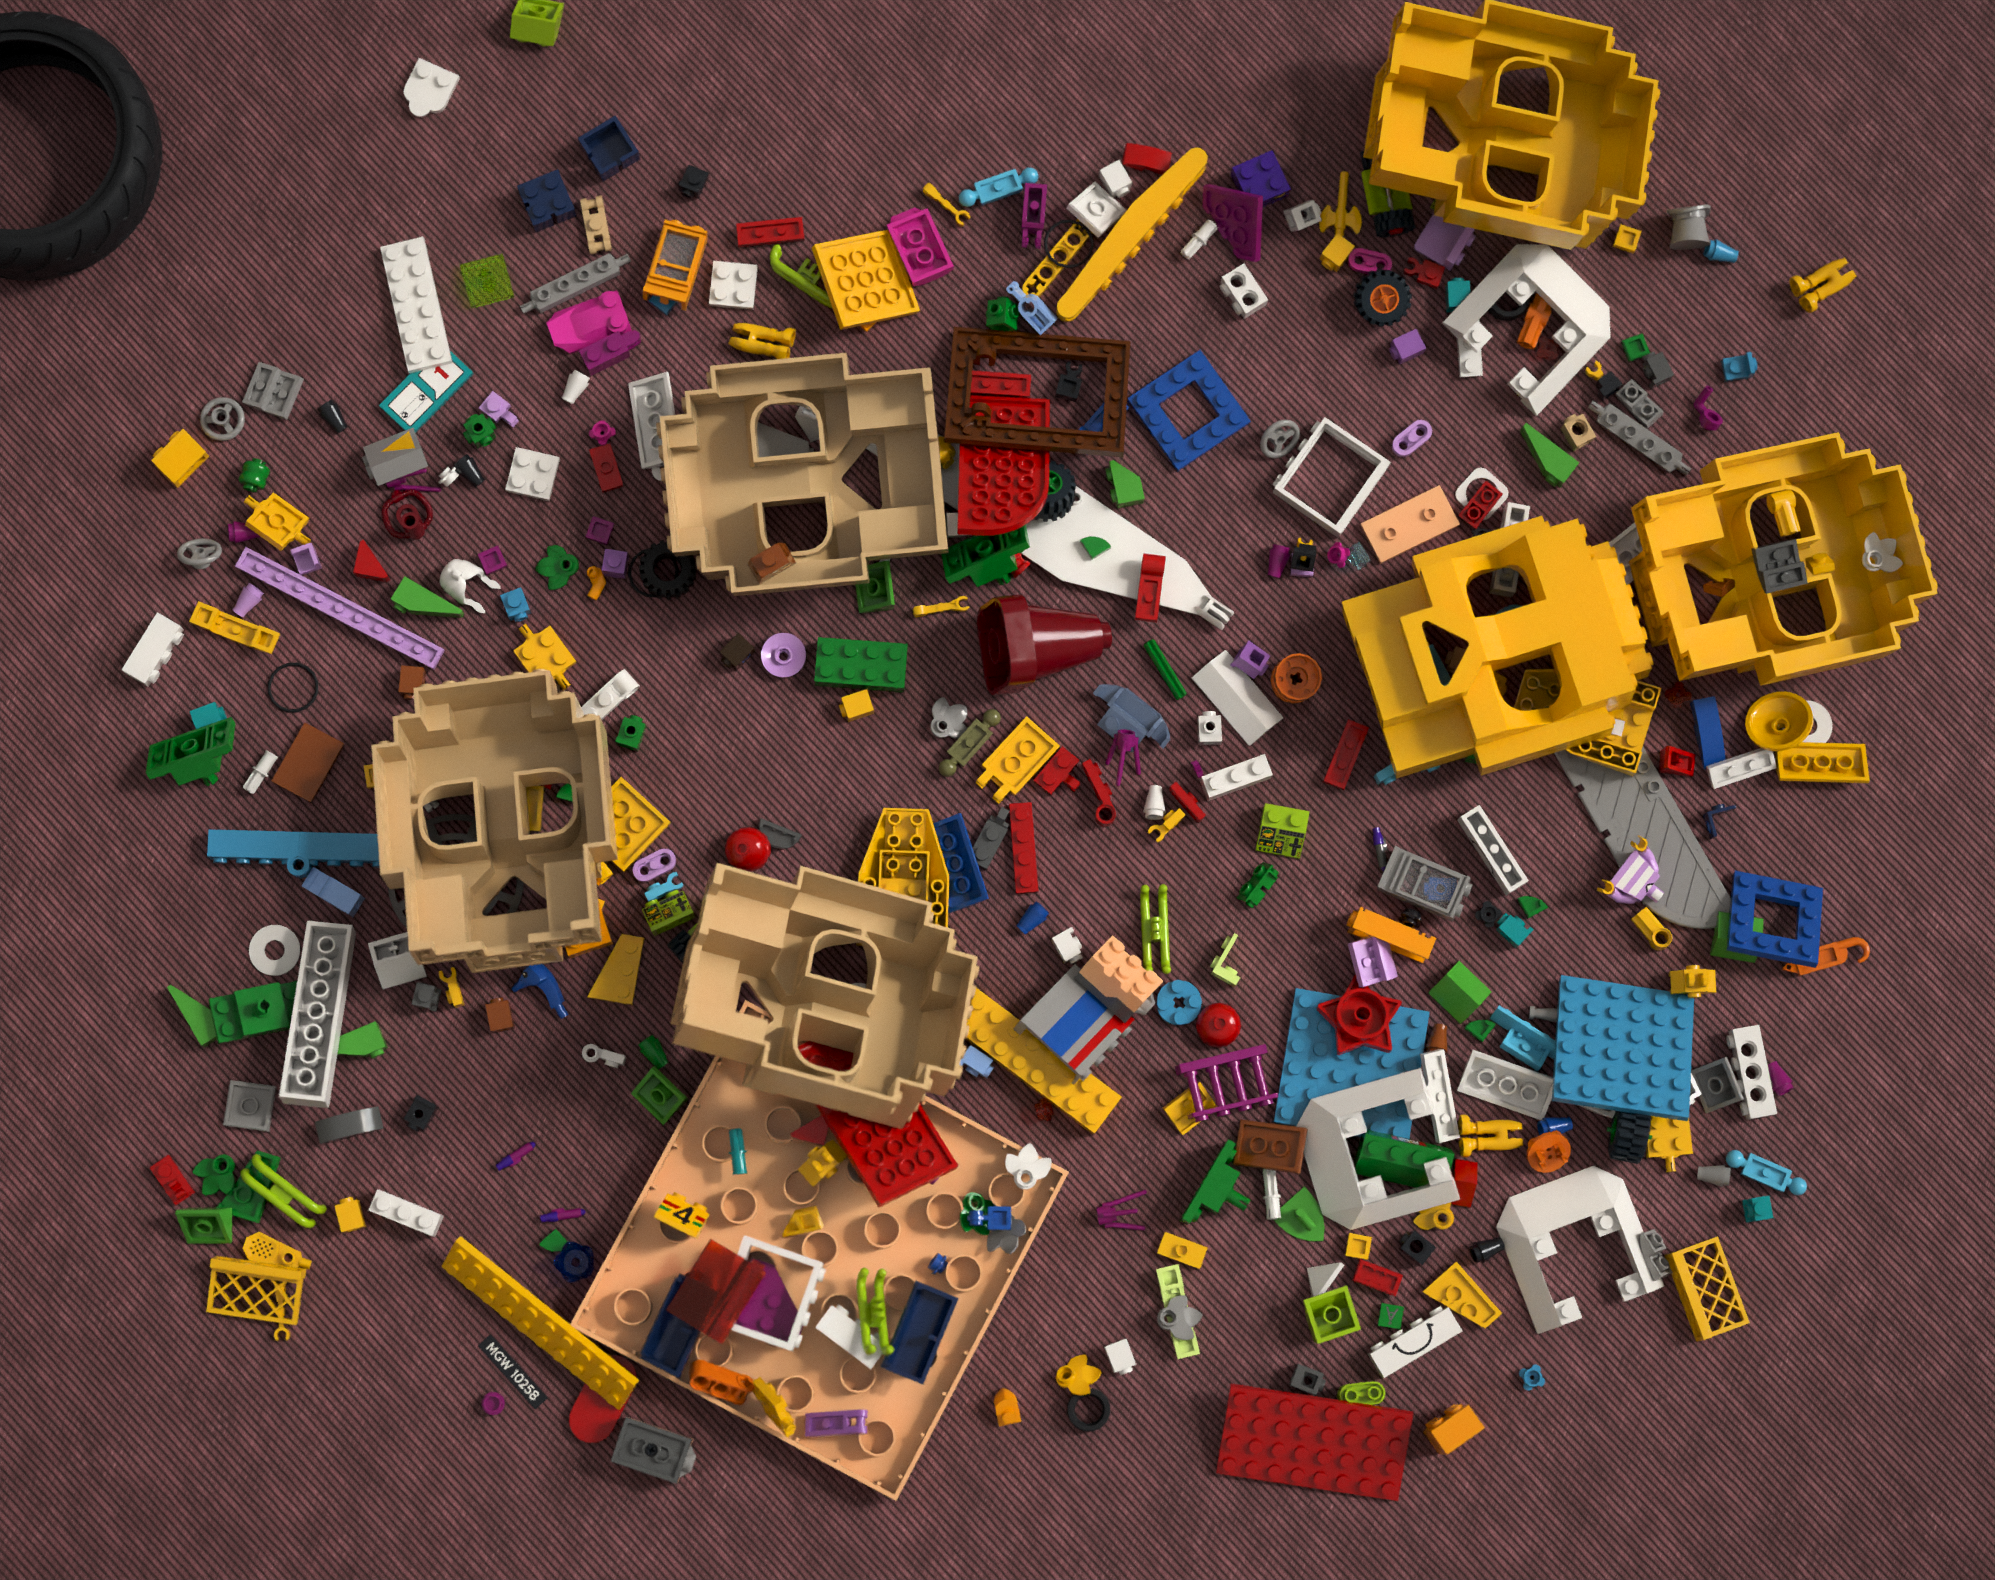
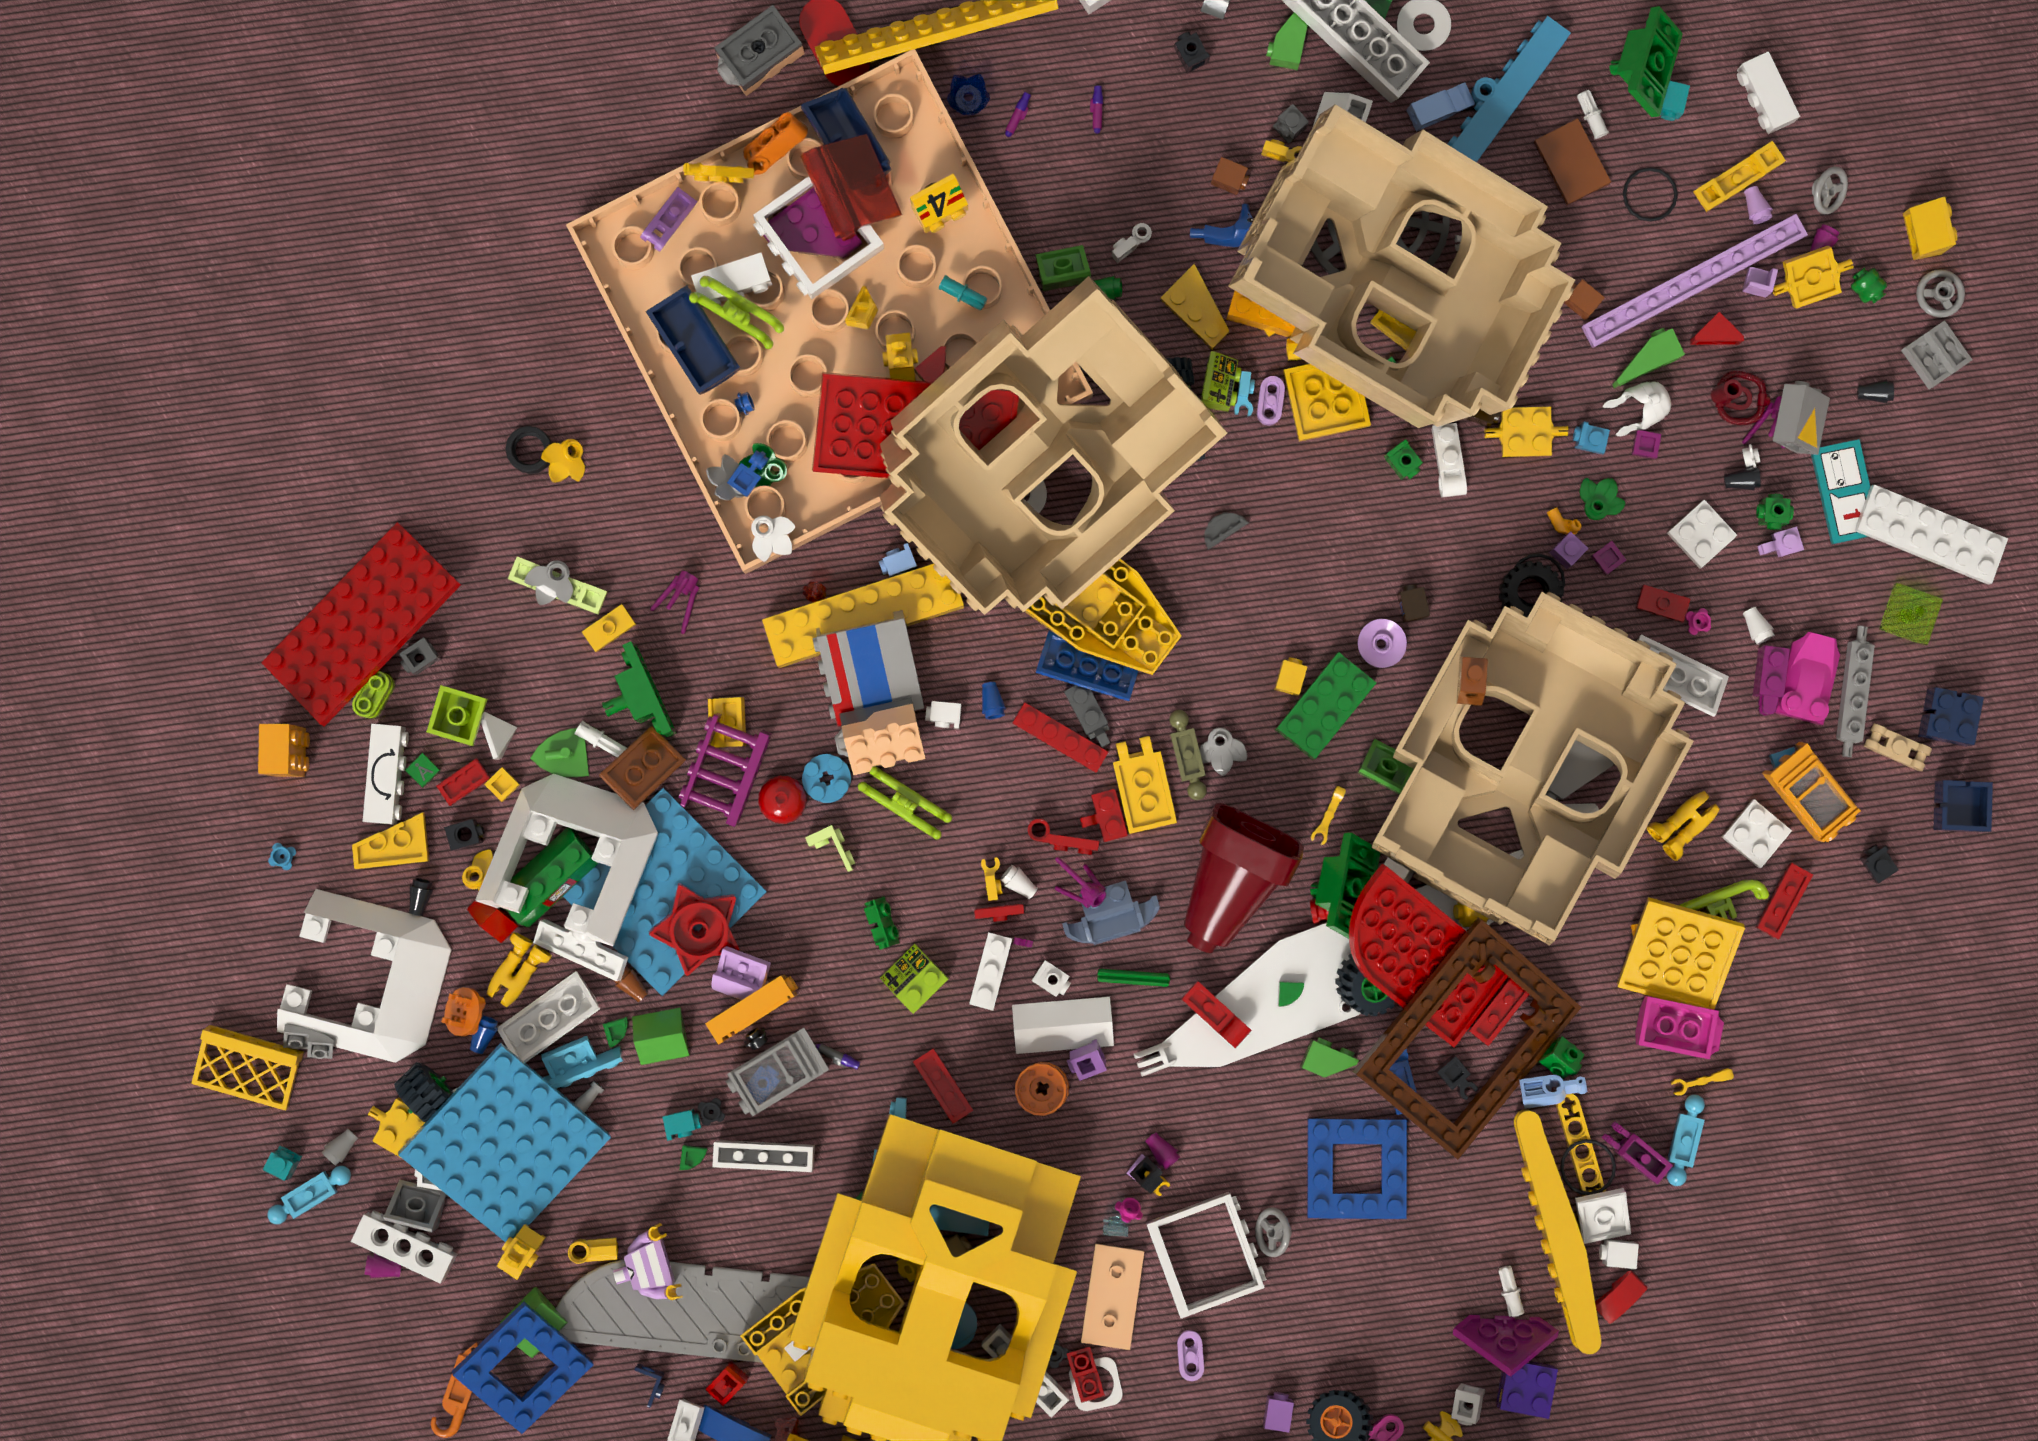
camera: 135 degrees right, 5 degrees up
green tile [539,1229,572,1252] -> none
red cylinder [725,827,771,872] -> none
light orange plate [994,1388,1021,1426] -> none
white brick [1104,1339,1136,1375] -> none
white brick [1220,264,1268,319] -> none
yellow brick [1320,233,1355,272] -> none

